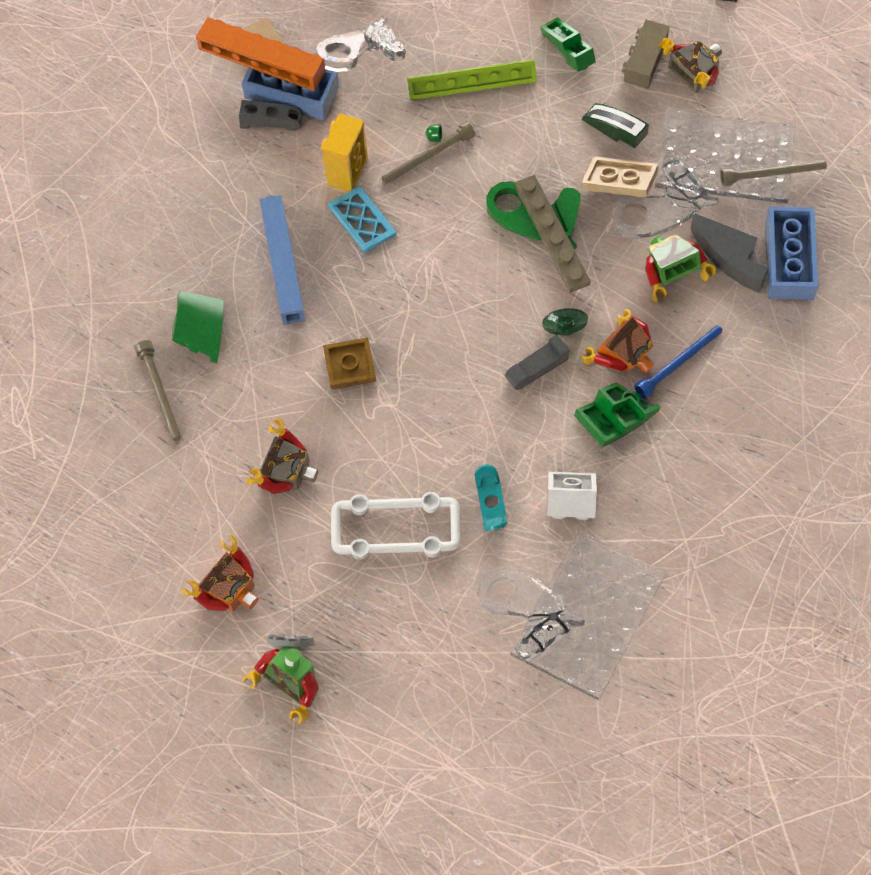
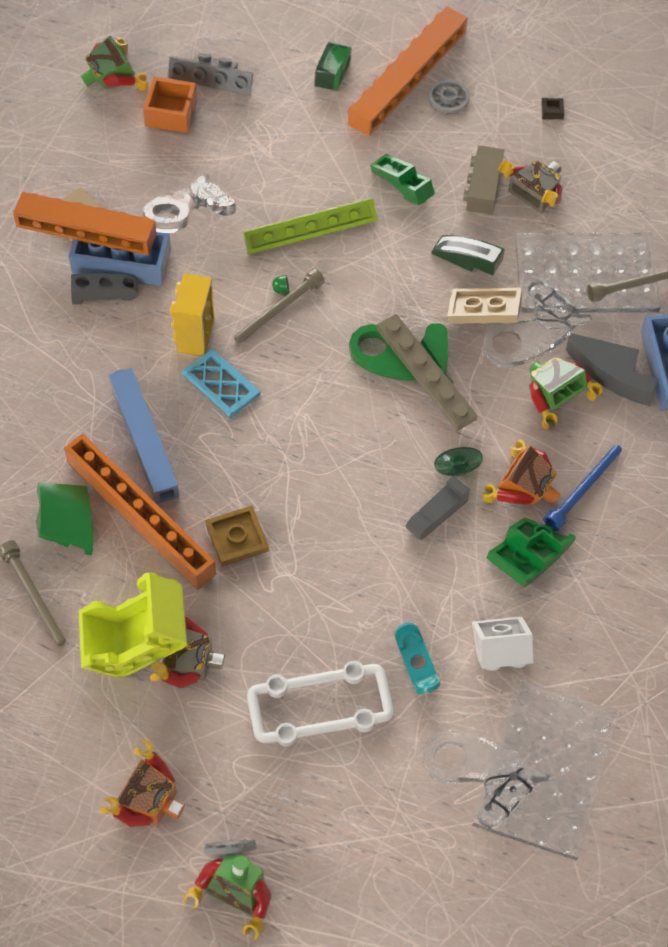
camera: 15 degrees left, 5 degrees down
none -> orange brick [64,433,216,590]
none -> neon yellow windscreen [79,572,187,677]

